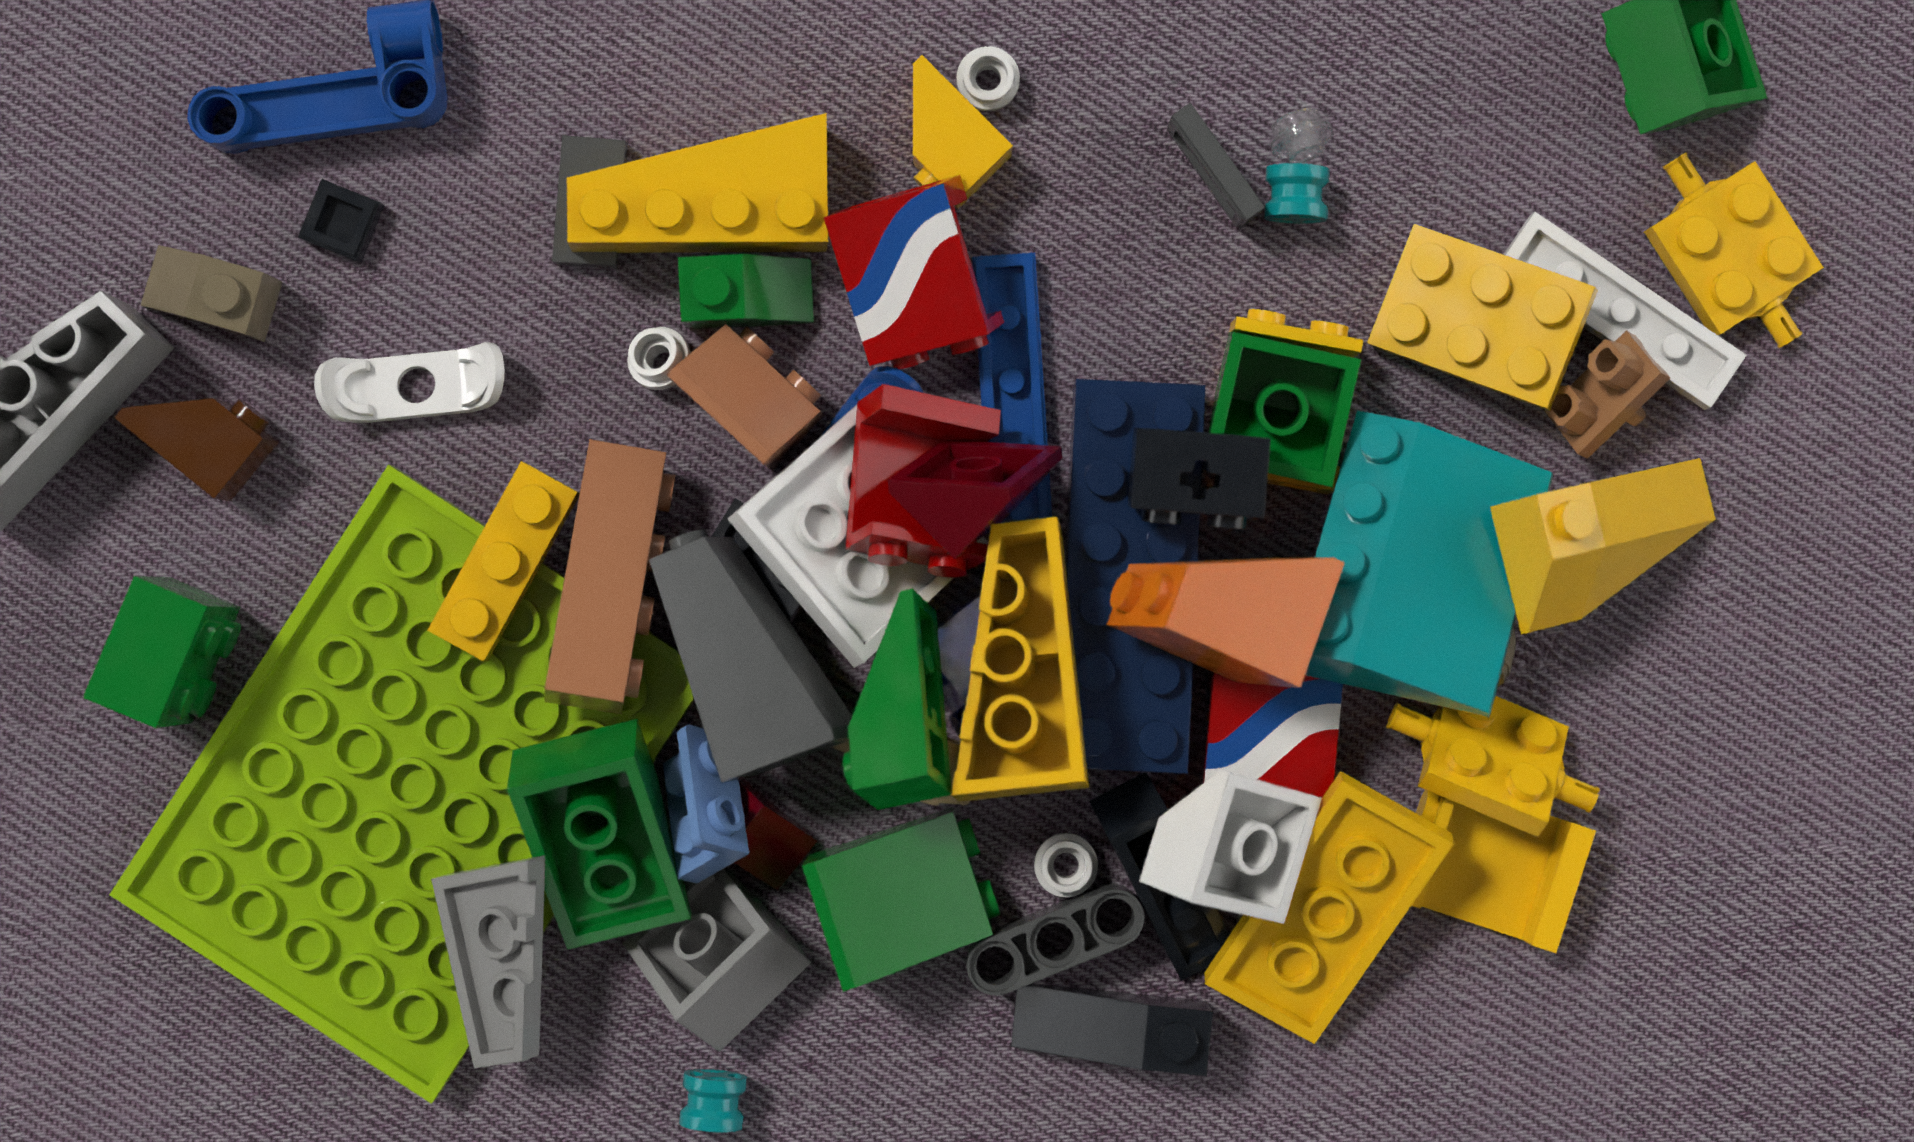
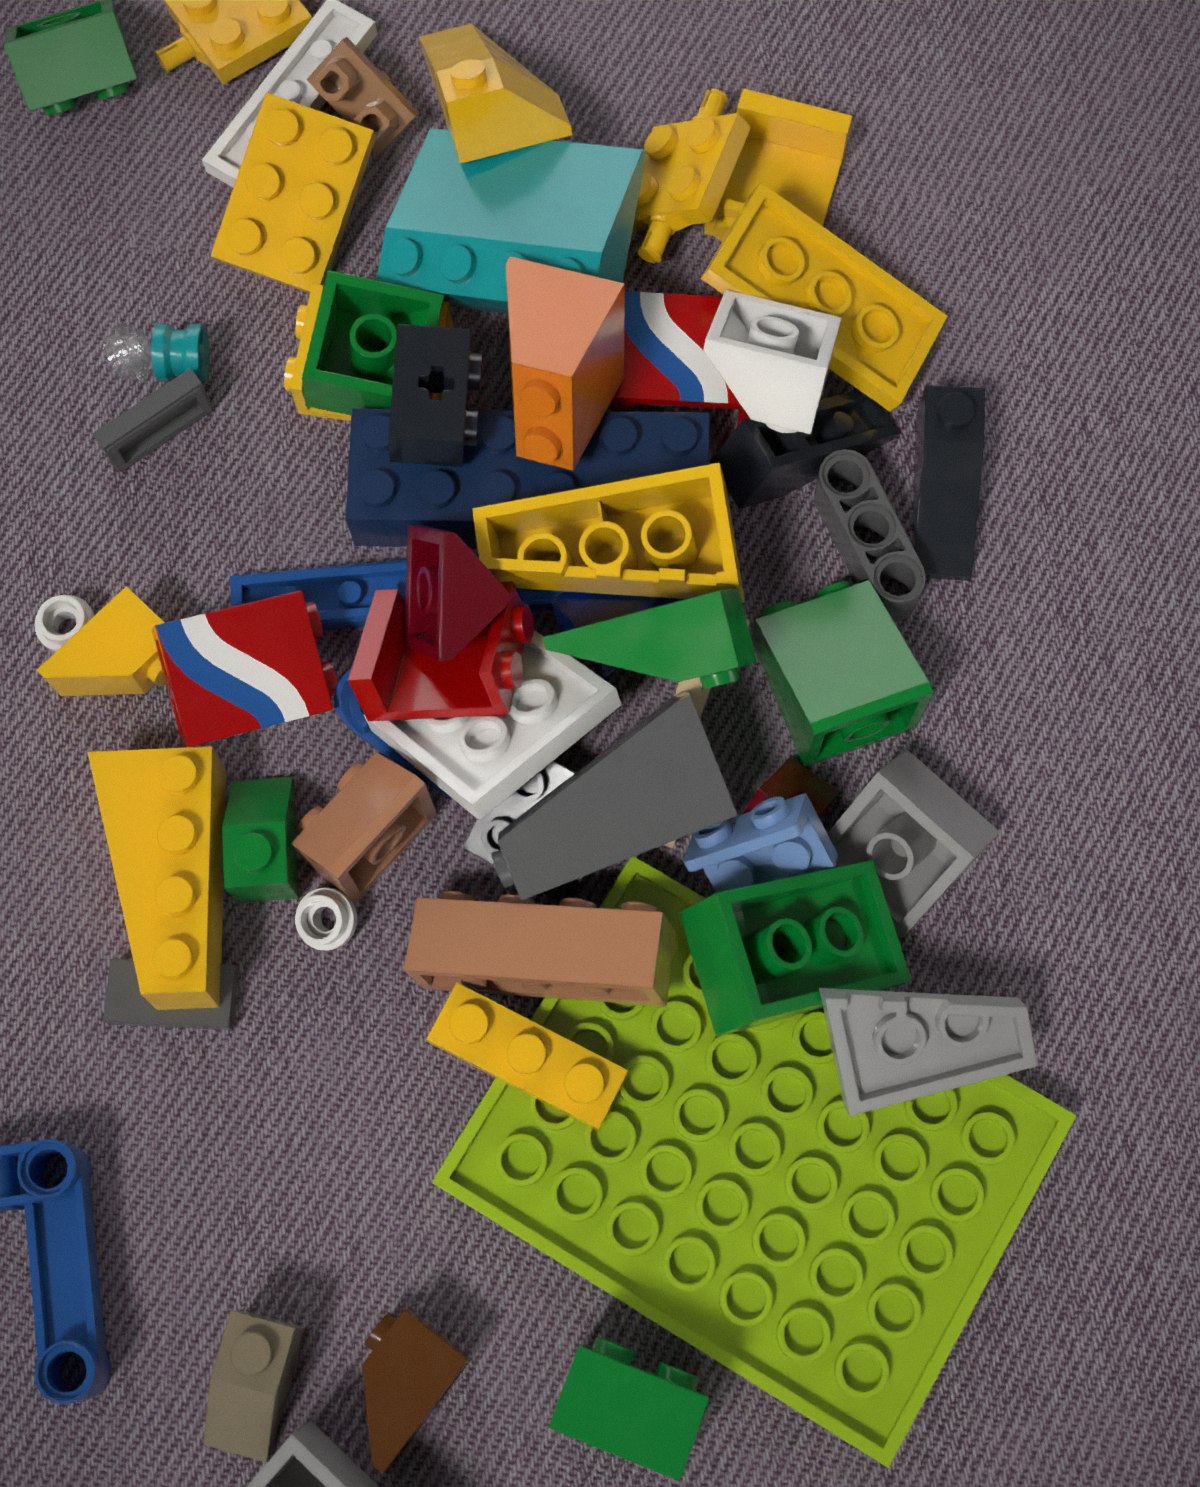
camera: 90 degrees left, 15 degrees down
black tile [298,179,385,264] -> none
white piece [314,342,505,423] -> none
teal wheel [679,1069,747,1132] -> none
white plate [1034,833,1098,897] -> none

